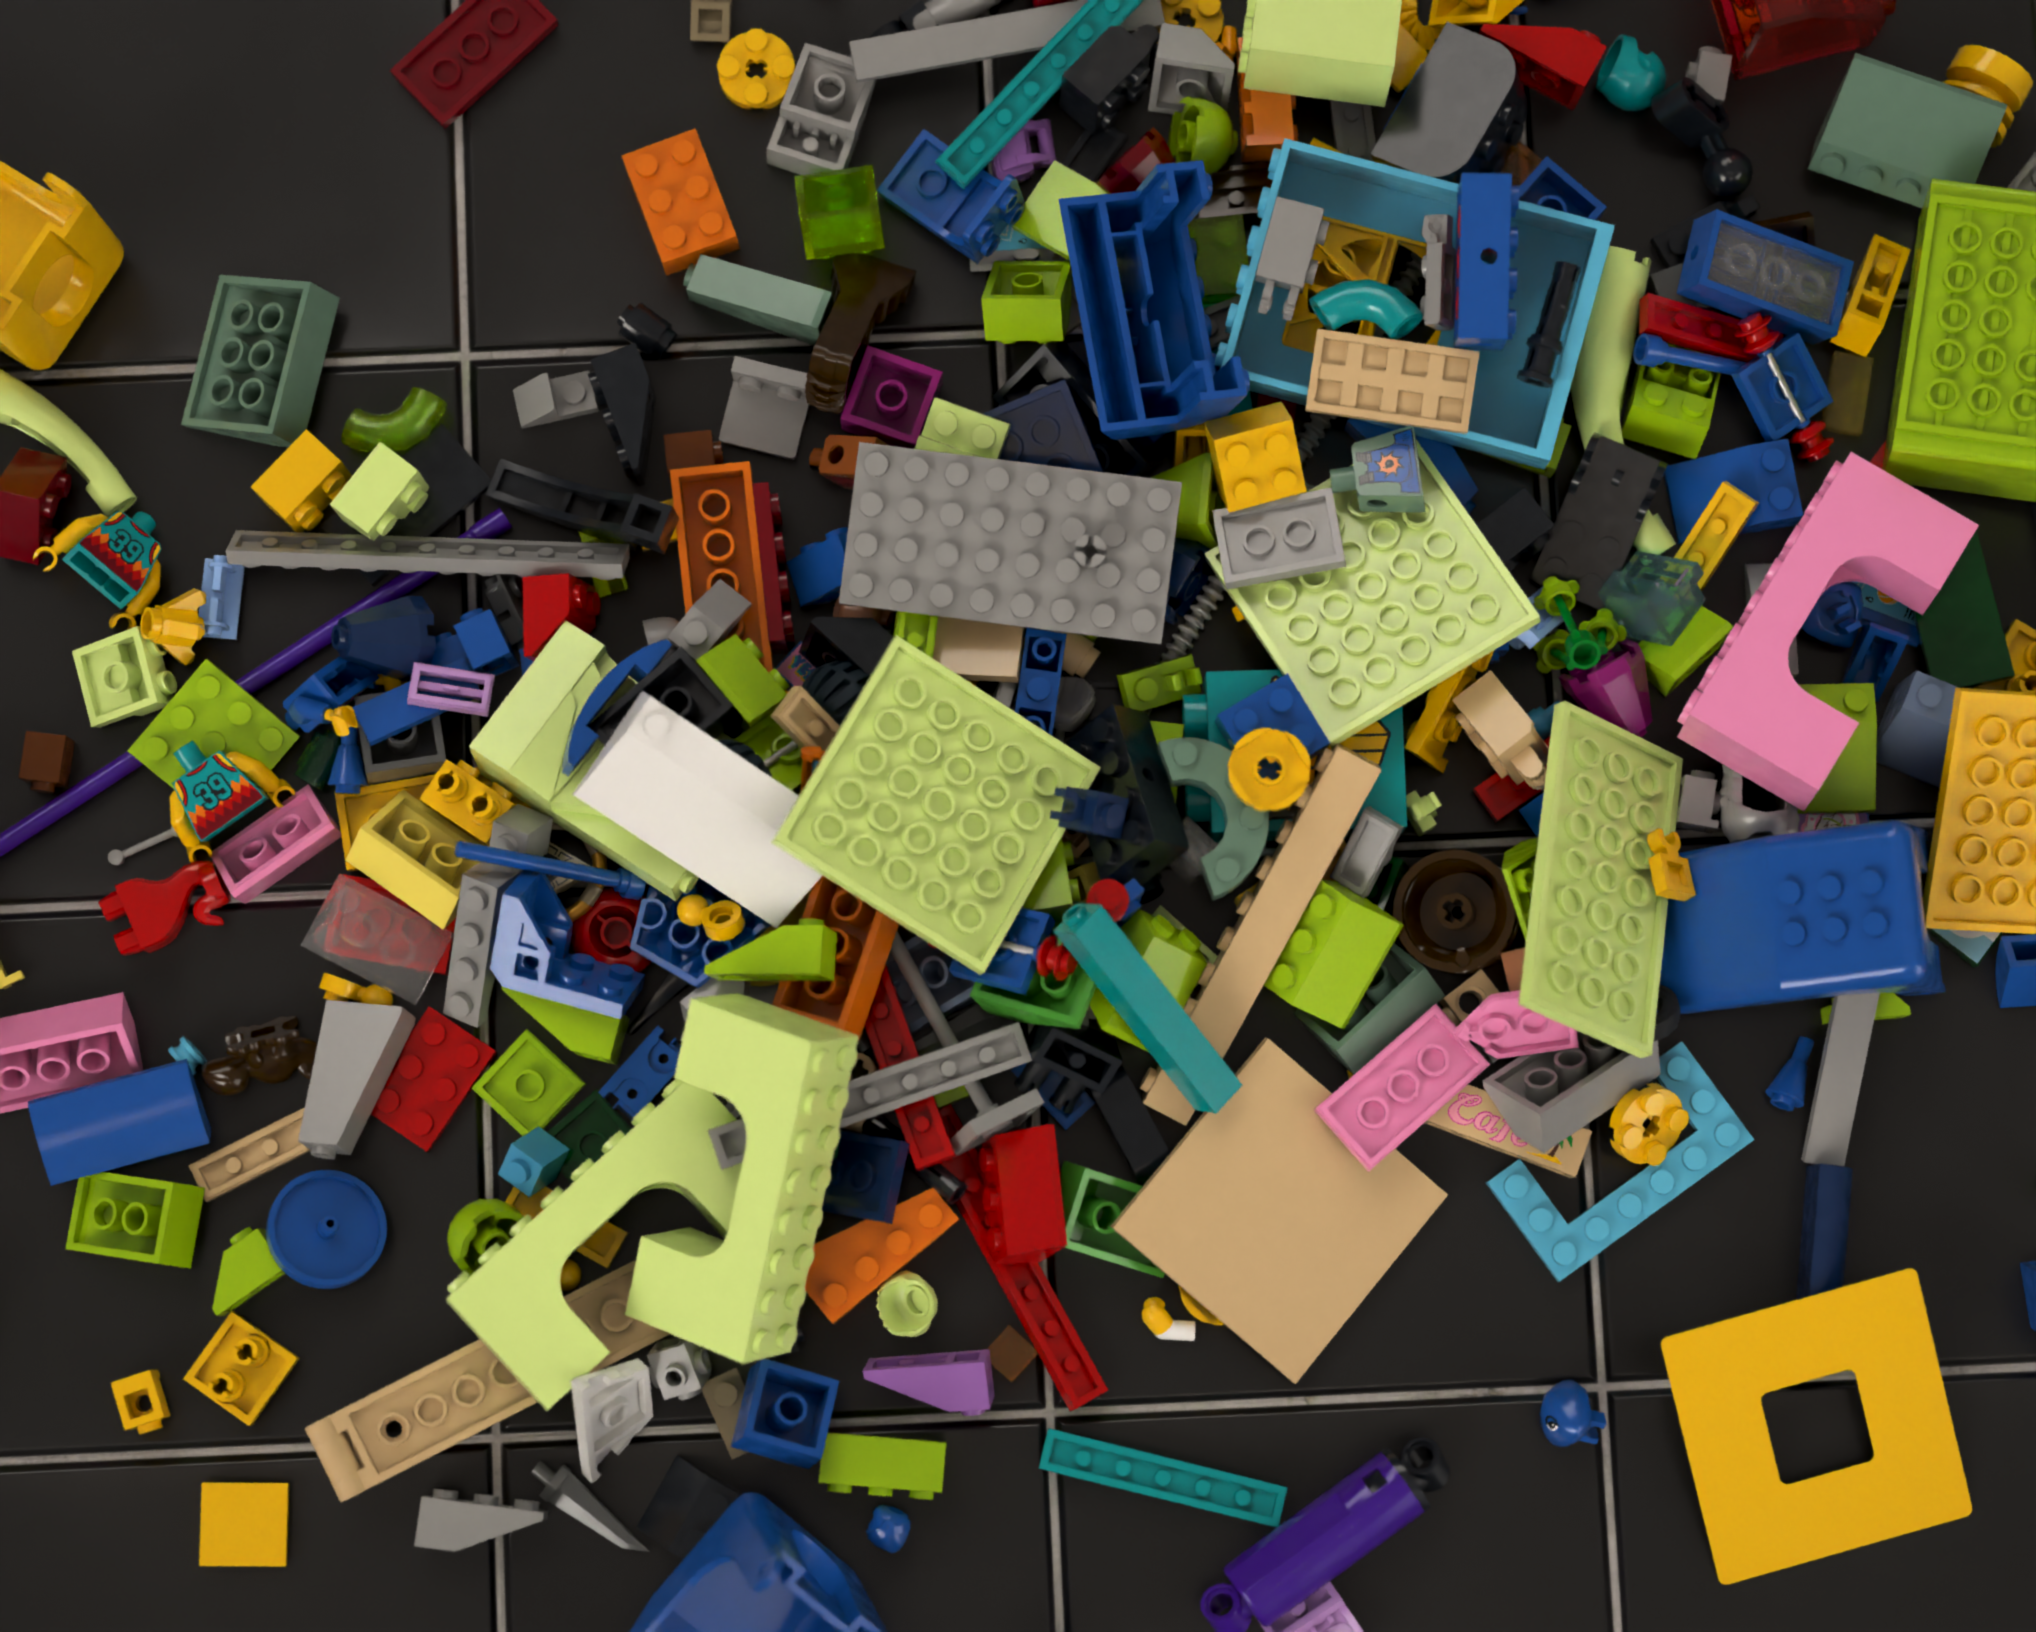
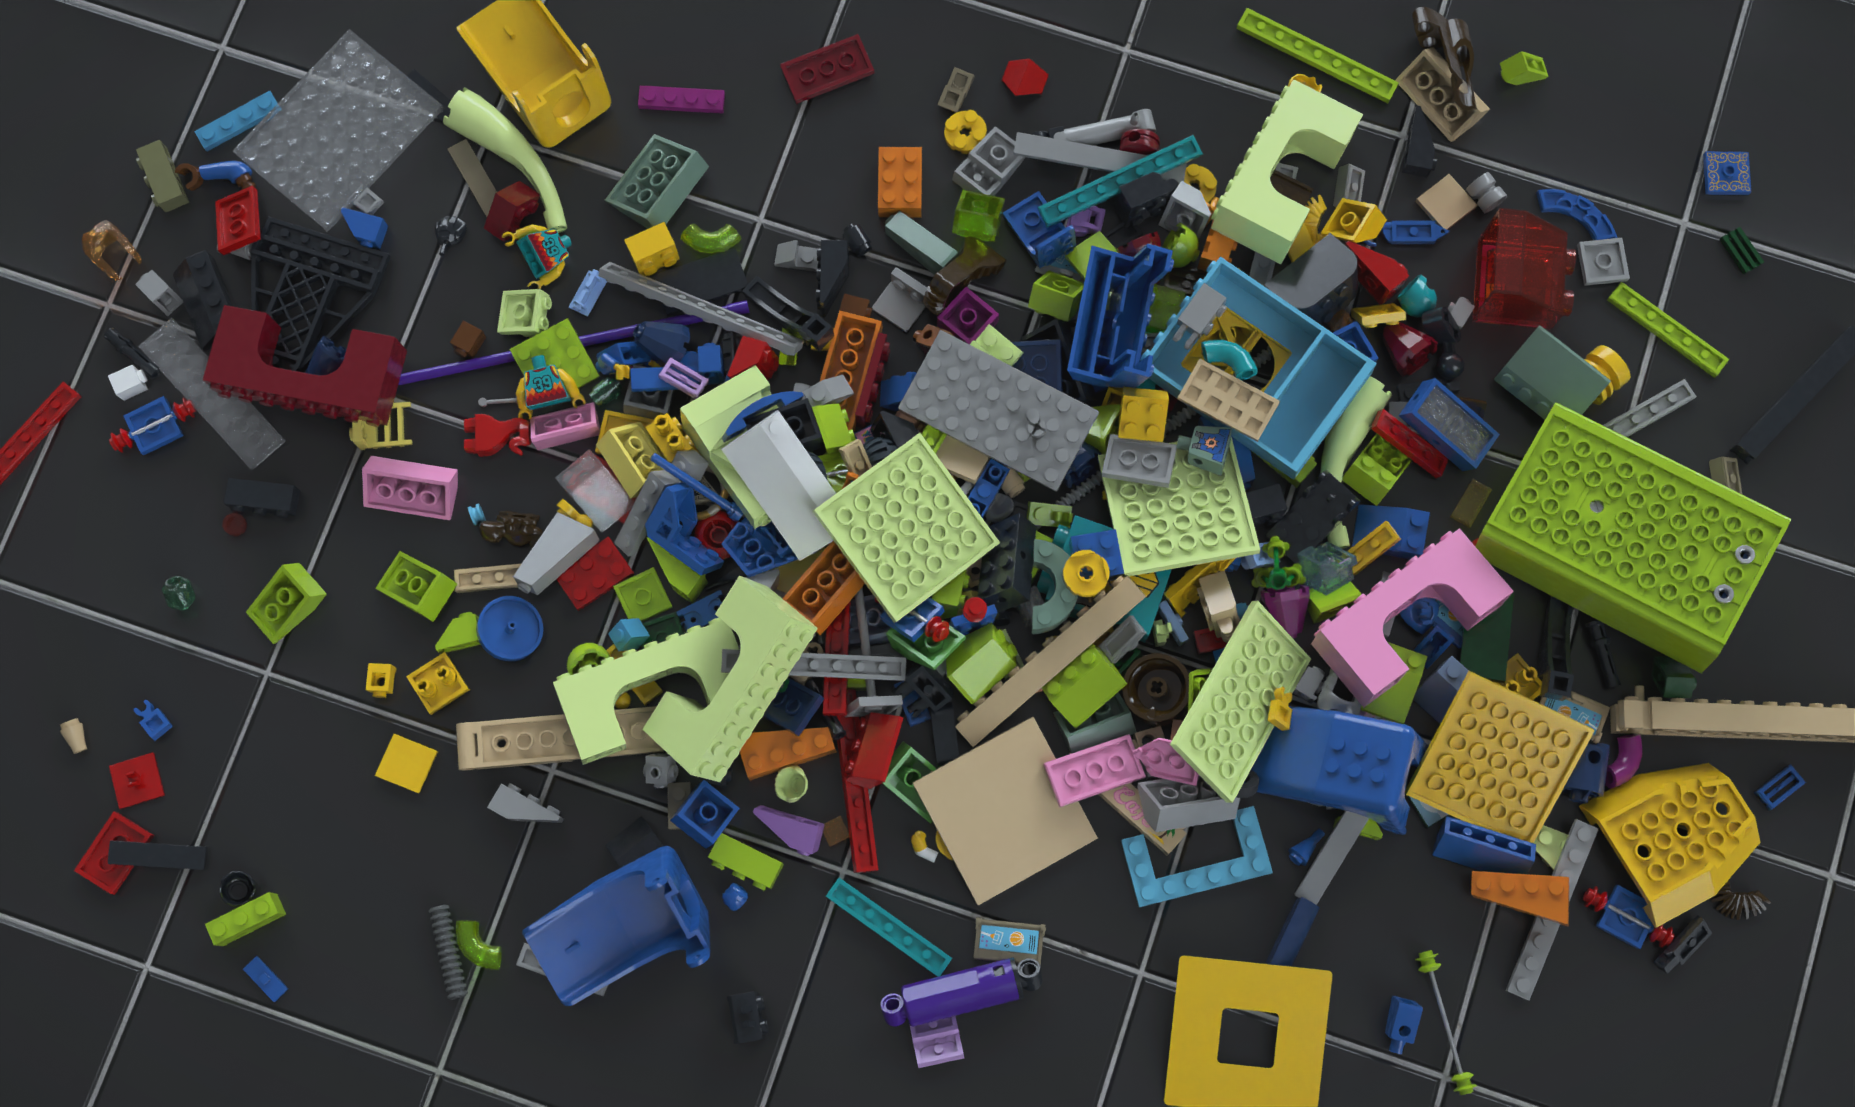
camera: 25 degrees right, 5 degrees down
blue slope [28,1059,211,1186] -> none
yellow rock [140,588,206,665] -> none
blue cone [327,720,368,794] -> none
yellowish green slope [330,442,430,541] -> none
dark grey bar [530,1461,650,1552] -> none
white wing [571,1358,653,1484] -> none
yellow plate [677,894,745,941] -> none
lime slope [704,918,837,981] -> none
dark blue brick [1049,787,1129,839] -> none
teal brick [1054,903,1242,1114] -> none
light grey hinge [1420,214,1456,331] -> none
blue brick [1453,173,1519,351] -> none
black pin [1517,261,1581,388] -> none
blue piece [1540,1379,1607,1447] -> none
yellow plate [1609,1083,1689,1166] -> none
blue piece [1633,333,1747,375] -> none
blue plate [1731,312,1834,462] -> none
yellow slope [1830,234,1911,357] -> none
none -> magenta plate [638,85,725,113]
none -> door [973,917,1046,965]
none -> light blue plate [1158,600,1189,646]
none -> yellow plate [1351,303,1406,328]
none -> dark red cone [1382,322,1438,377]

